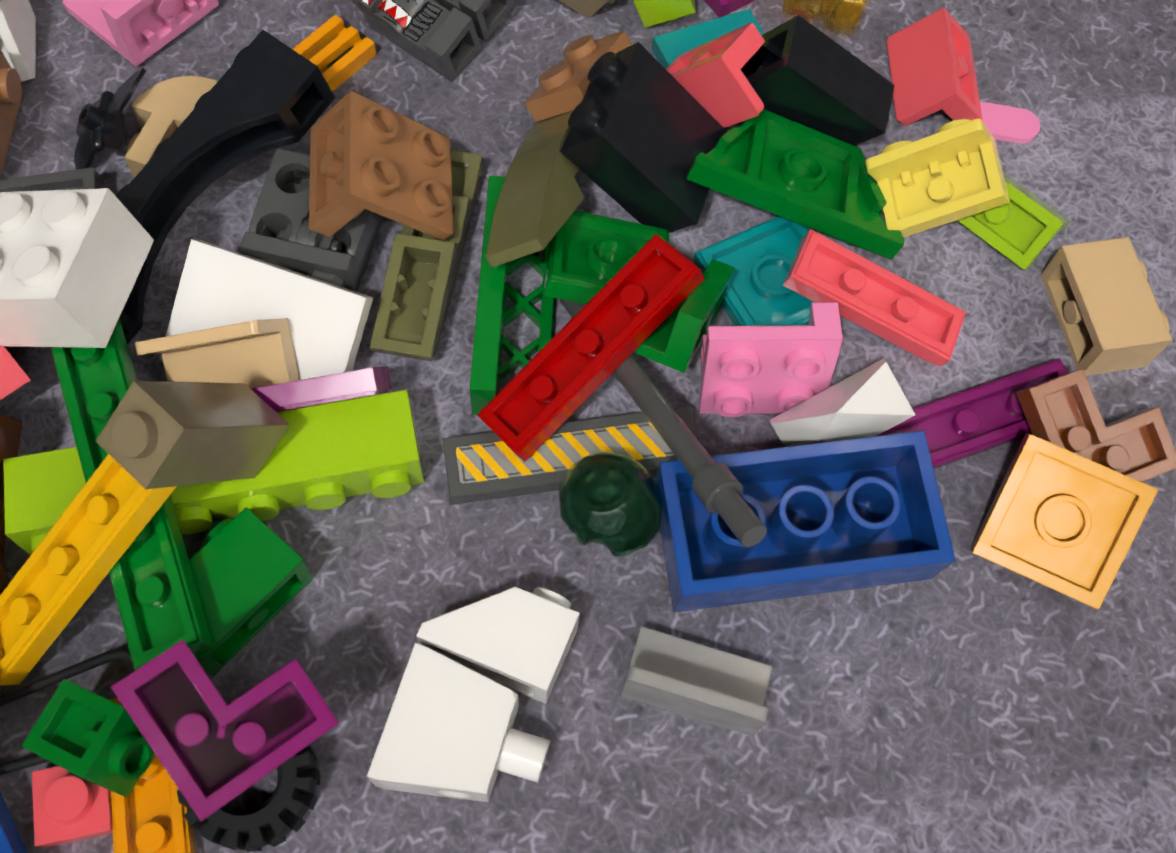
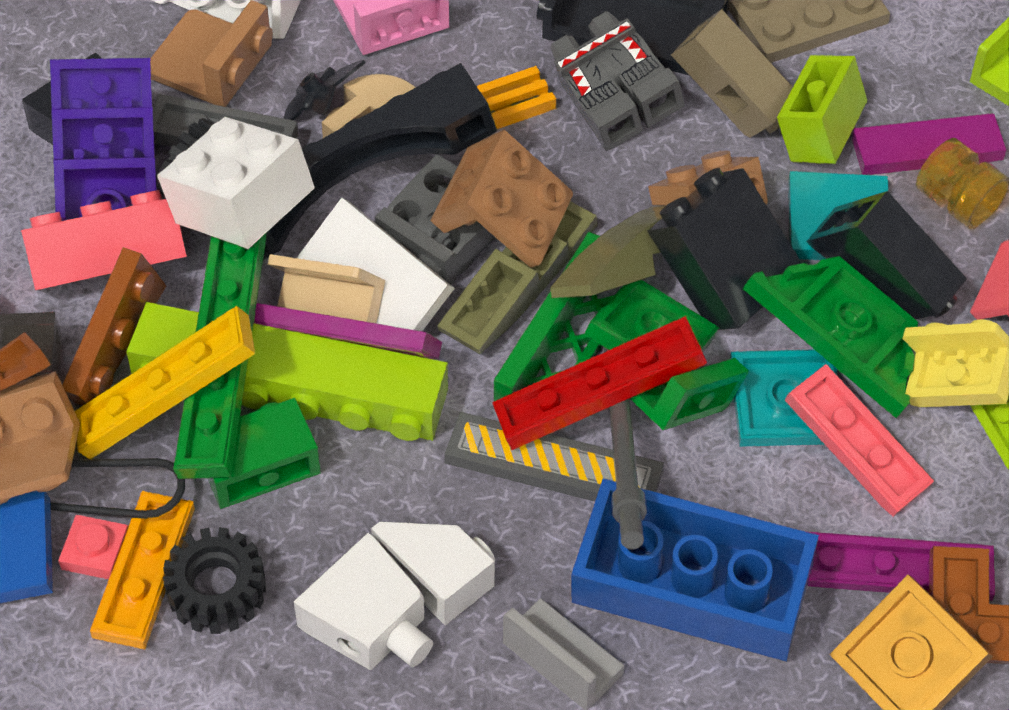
camera: 30 degrees right, 10 degrees down
green bracket [21,679,154,796] -> none
dark tan brick [96,381,290,489] -> none
magenta brick [111,640,339,822] -> none
clear green hair [559,452,661,557] -> none
coral panel [666,22,765,128] -> none
bright pink piece [699,302,843,417] -> none
white slope [770,358,915,447] -> none

